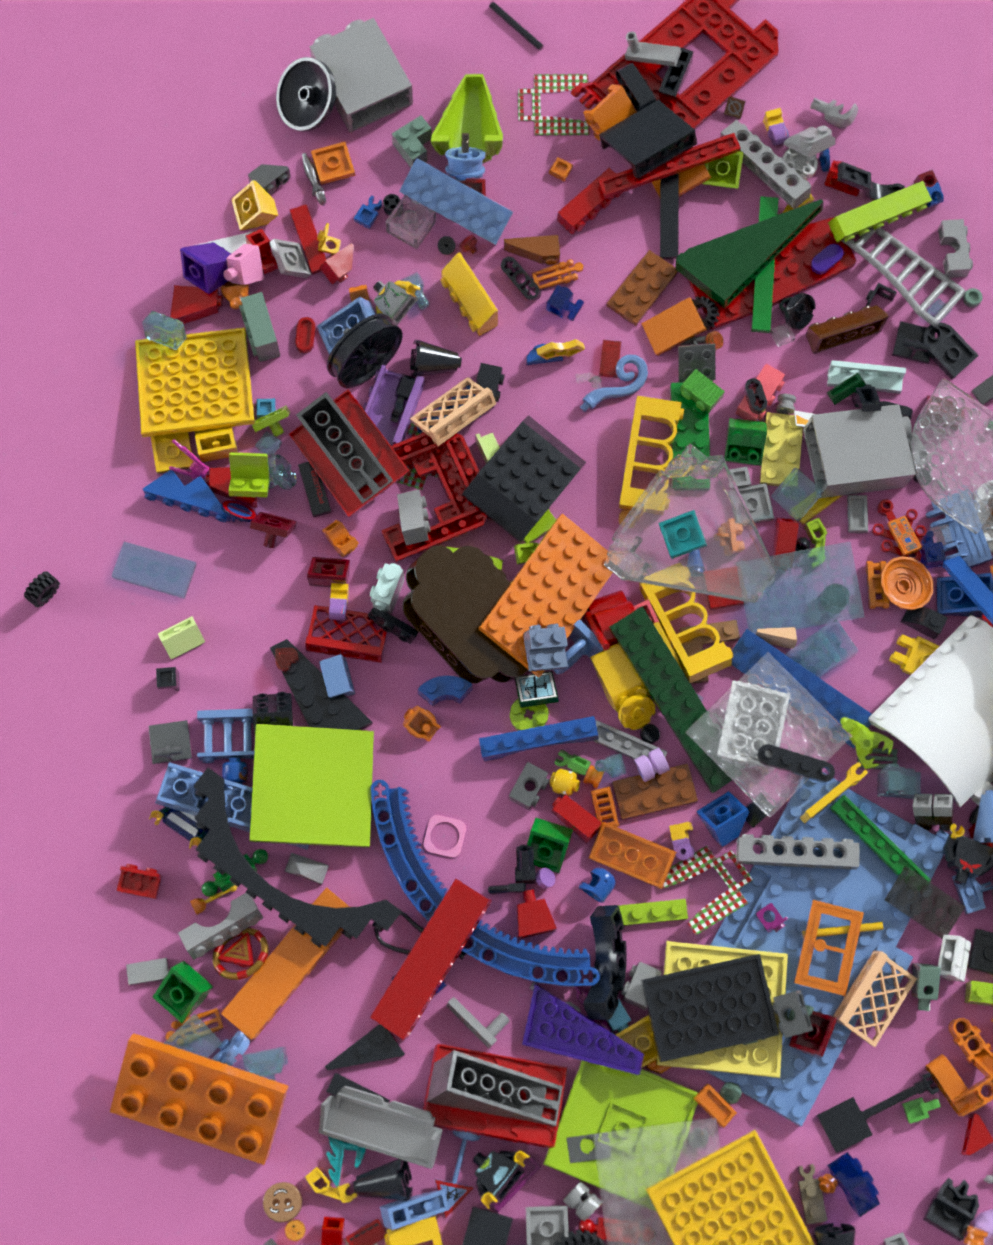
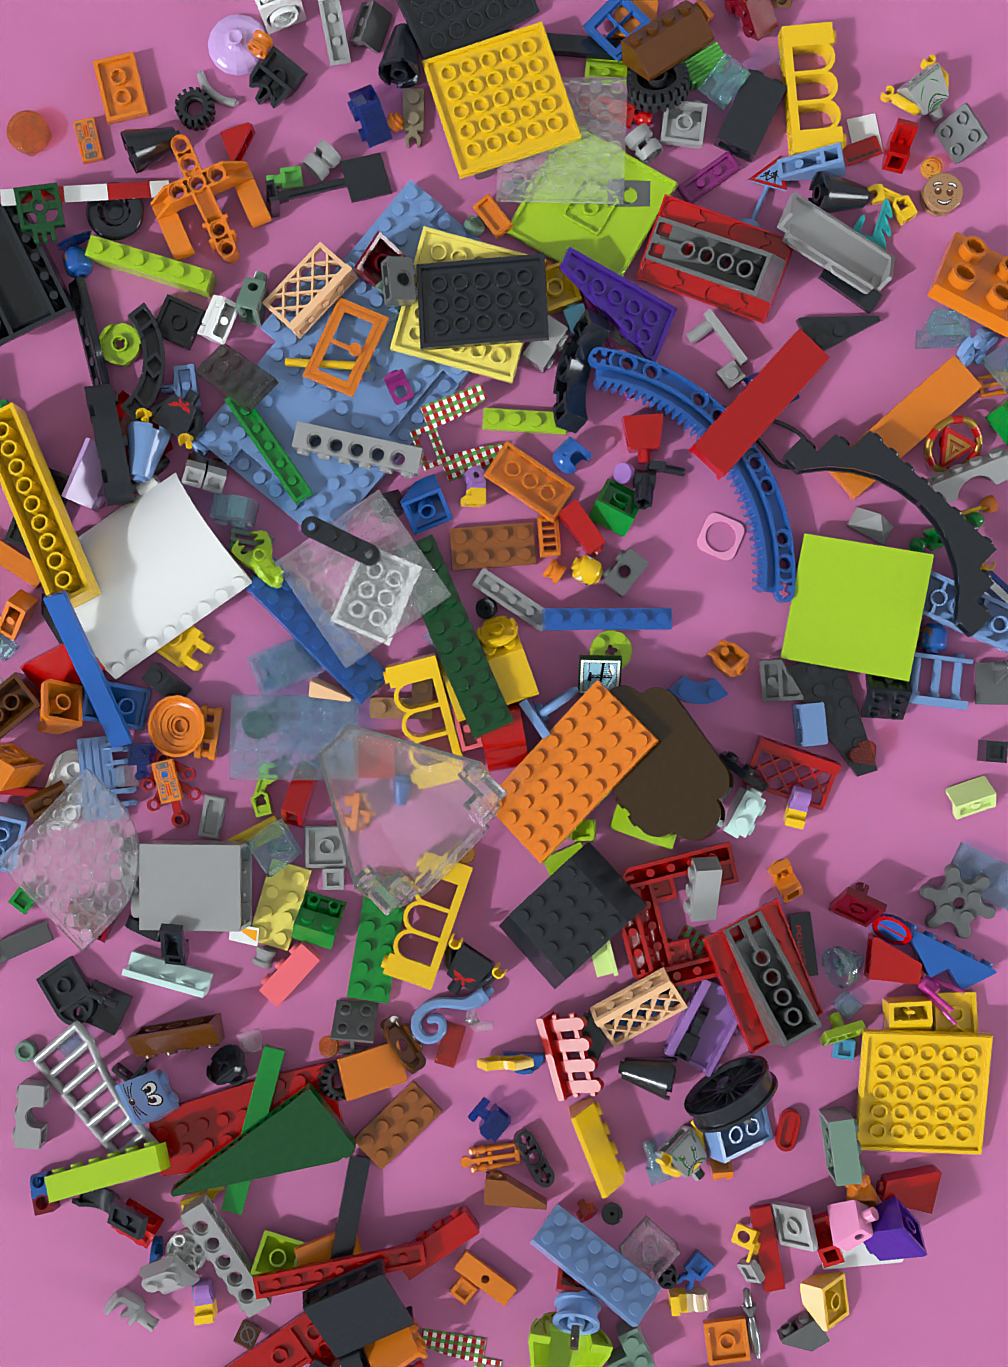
camera: 170 degrees left, 15 degrees up
clear light blue brick [142,311,186,350] -> none
lime bracket [229,452,270,498] -> none
dark red slope [307,557,350,587] -> none
slope [319,243,354,285] -> none
black torso [473,1150,530,1209] -> none
sand blue plate [523,624,568,672] -> none
bright green plate [554,750,591,775] -> none
red bar [584,612,610,650] -> none
clear light blue pin [595,754,627,778] -> none
lavender wheel [634,747,670,782] -> none
teal tile [658,510,707,559] -> none
bright green brick [680,369,725,413] -> none
black beam [744,378,767,414] -> none
black hinge [795,537,810,554] -> none
yellow tile [800,762,868,824] -> none
dark purple tile [811,244,843,274] -> none
dark green tile [827,373,866,405] -> none
none -> medium blue slope [115,1070,180,1126]
none -> light grey wheel [302,139,342,182]
none -> reddish brown piece [380,1016,426,1074]
none -> black torso [444,933,507,995]
none -> orange tile [454,1249,517,1307]
none -> fence [536,1011,604,1101]
none -> leg [668,1287,709,1316]
none -> light grey plate [716,360,746,390]
none -> light grey plate [737,1259,766,1283]
none -> dark grey wing [760,658,804,702]
none -> dark grey plate [919,864,996,939]

